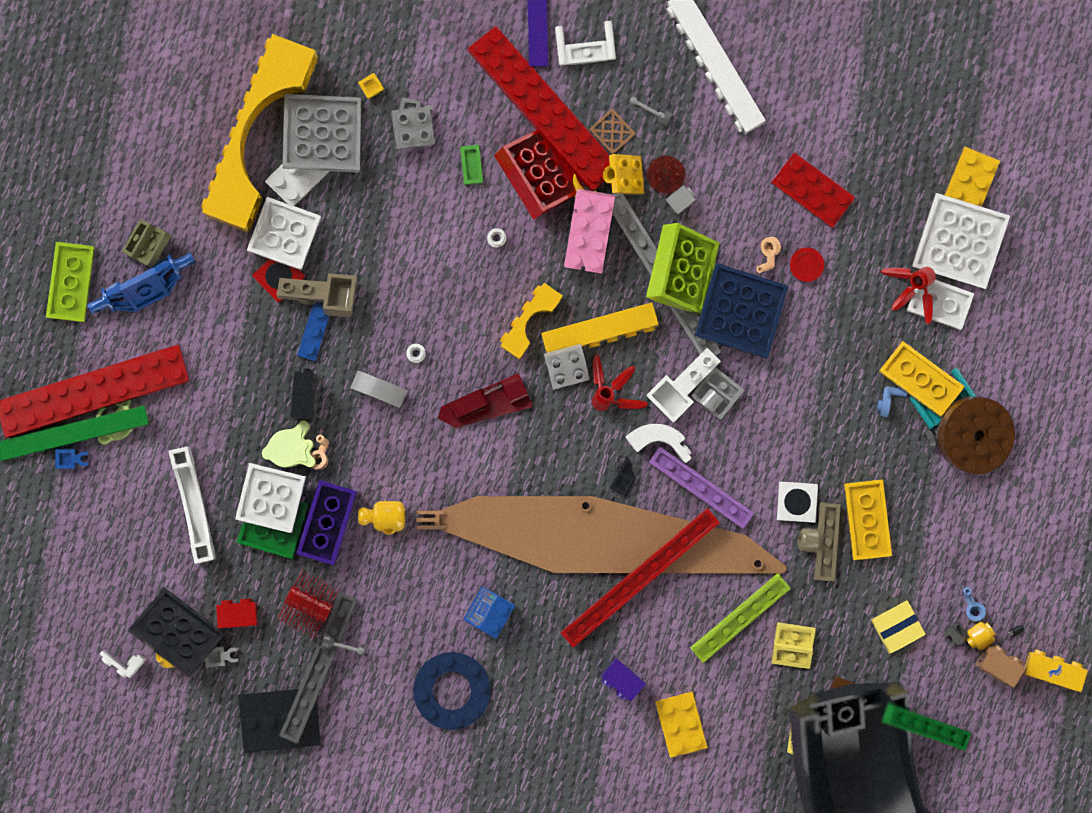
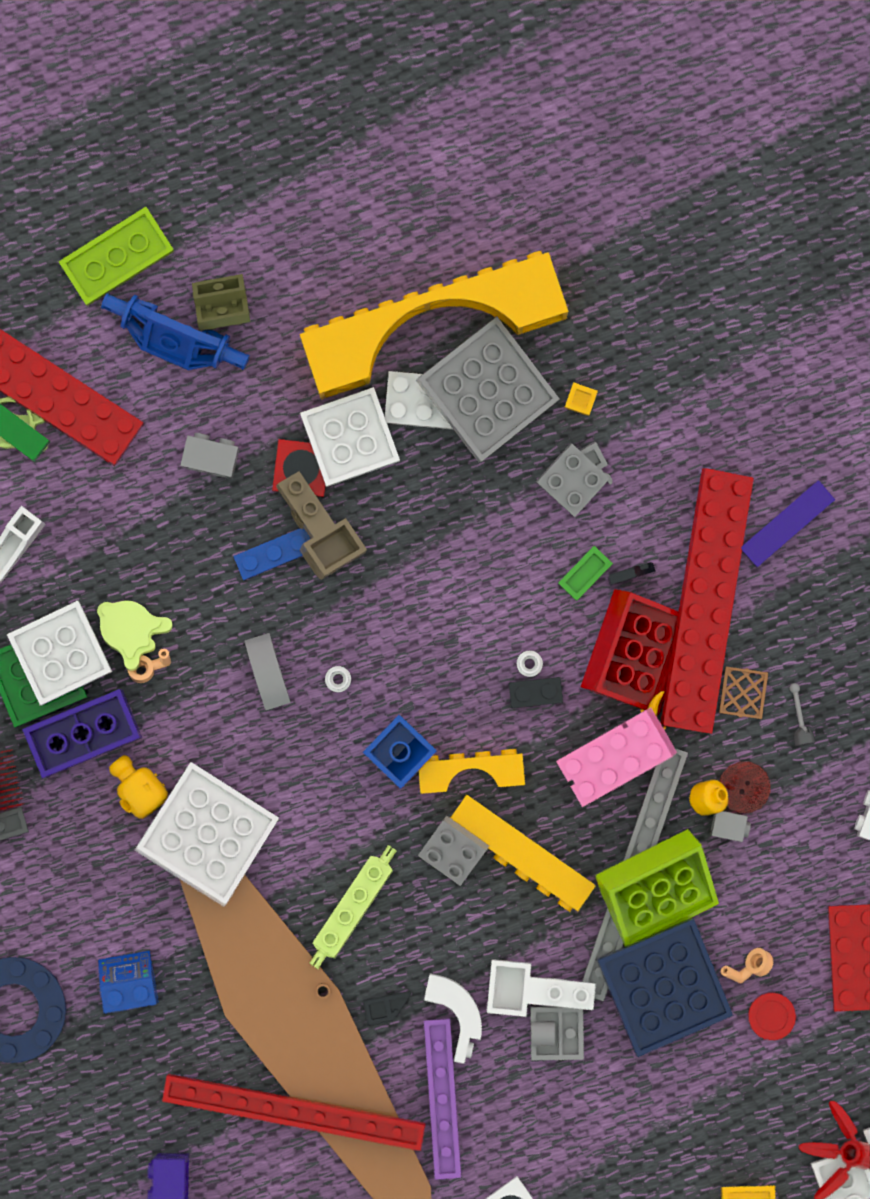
camera: 50 degrees right, 0 degrees up
black brick [290,368,317,421] -> none
dark red panel [438,373,533,428] -> none
white plate [555,21,616,65] -> none
red plant [591,354,648,411] -> none
yellow plate [603,154,644,195] -> none
none -> white plate [135,762,279,907]
none -> light grey brick [180,433,240,479]
none -> yellowish green plate [309,845,397,969]
none -> blue slope [363,715,437,789]
none -> black plate [508,677,563,709]
none -> black tile [608,562,656,586]
none -> yellow head [689,780,728,816]

